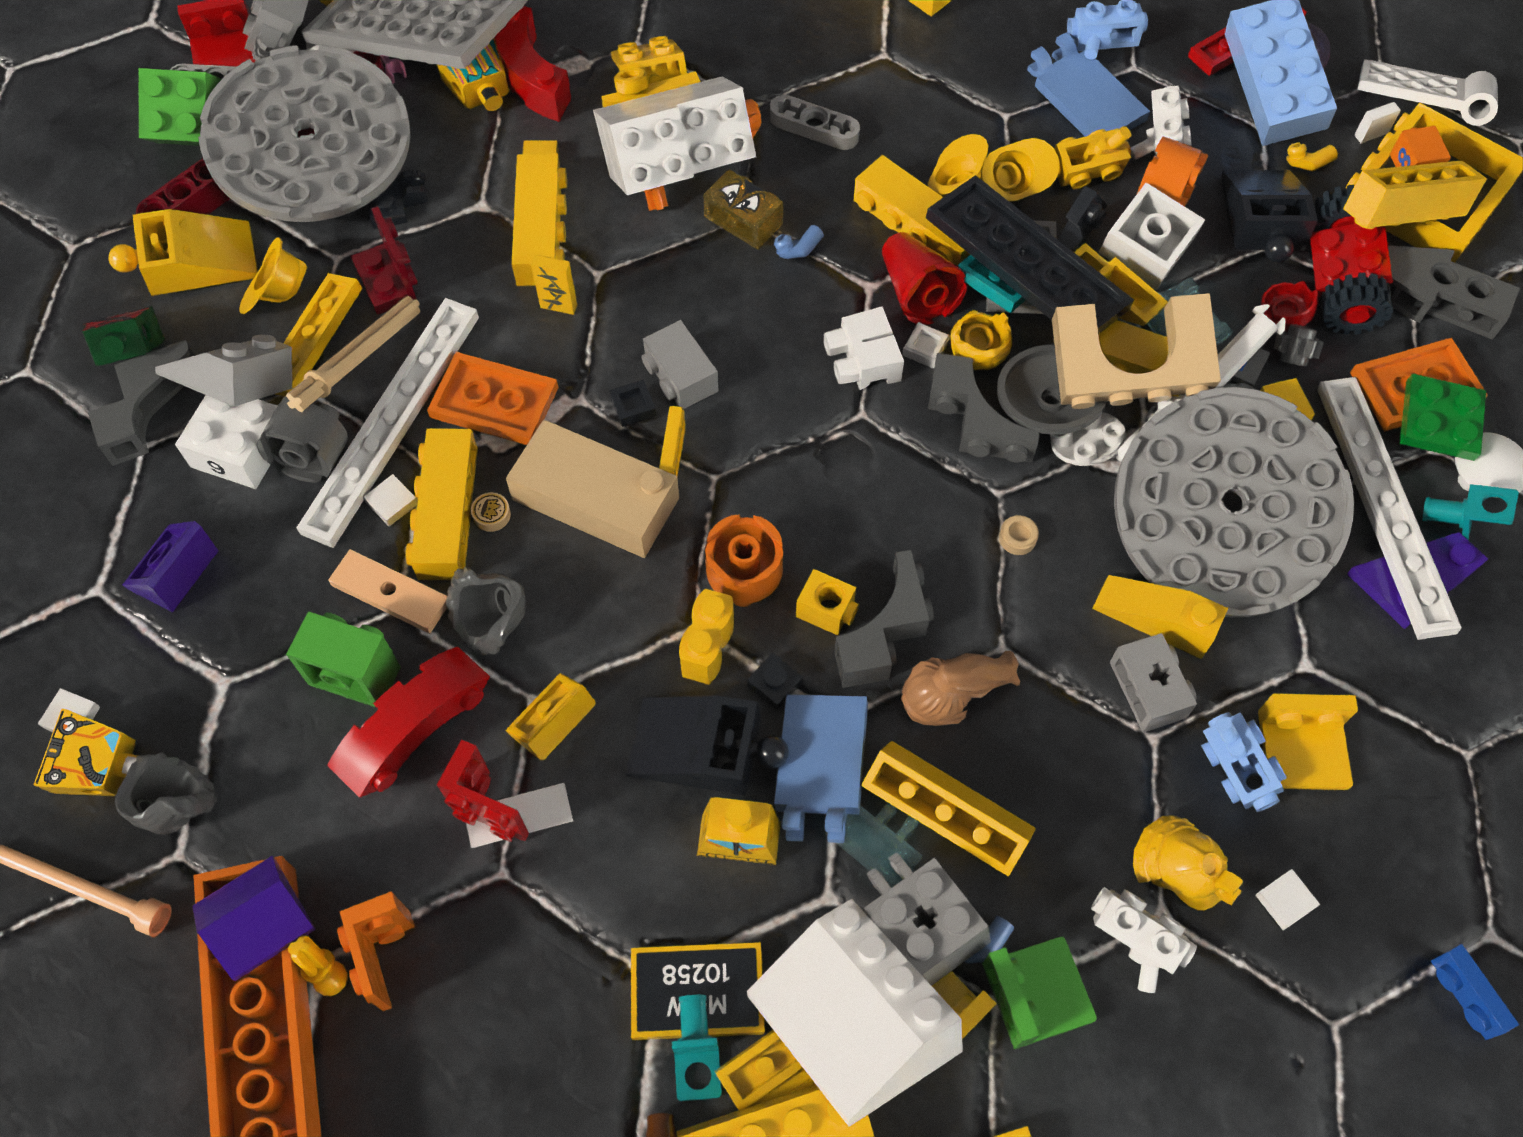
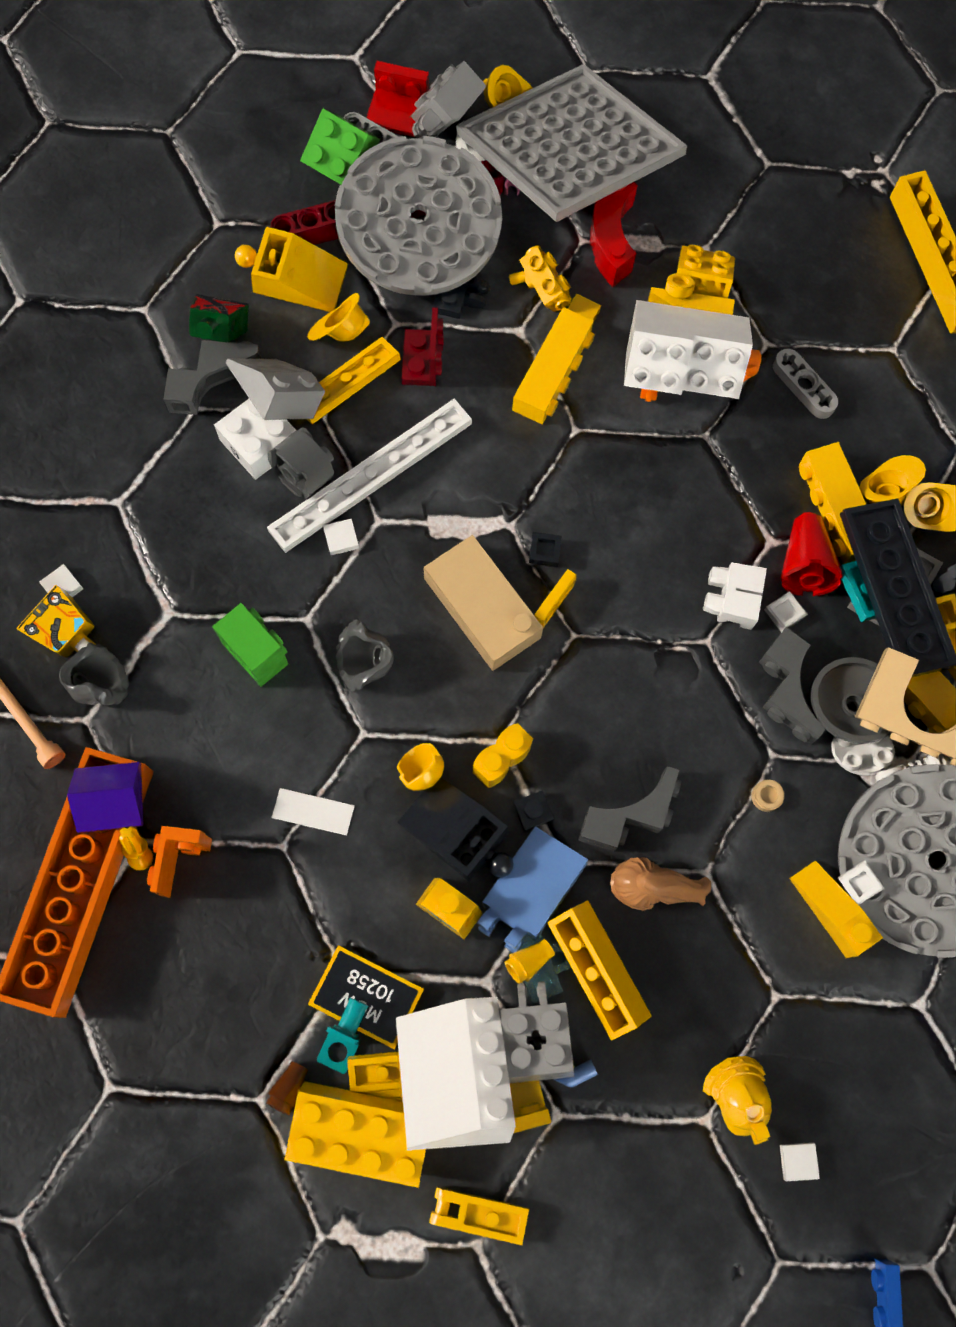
camera: 25 degrees right, 10 degrees up
dark purple slope [122,521,219,612] -> none
tan axle [286,296,420,412] -> none
red brick [327,646,490,798] -> none
light nougat tile [328,549,447,634] -> none
yellow brick [406,428,478,580] -> none
orange plate [427,352,559,445] -> none
yellow torso [437,38,509,111] -> none
red bracket [437,739,529,842] -> none
tile [471,492,511,532] -> none
yellow slope [505,673,596,761] -> none
yellow tile [531,255,577,315] -> none
light grey brick [642,320,719,410] -> none
clear yellow brick [703,169,783,250] -> none
orange brick [705,514,783,607] -> none
medium blue arm [774,225,824,259] -> none
yellow brick [796,569,859,635] -> none
yellow hair [950,310,1012,371] -> none
bright green bracket [982,937,1097,1049] -> none
white brick [1091,887,1197,993] -> none
light grey brick [1110,633,1197,733] -> none
light blue brick [1201,712,1287,812] -> none
yellow bracket [1258,694,1358,790] -> none
none -> yellow hair [397,743,444,791]
none -> yellow cone [505,939,555,984]
none -> yellow brick [509,245,572,312]
none -> white tile [838,860,885,905]

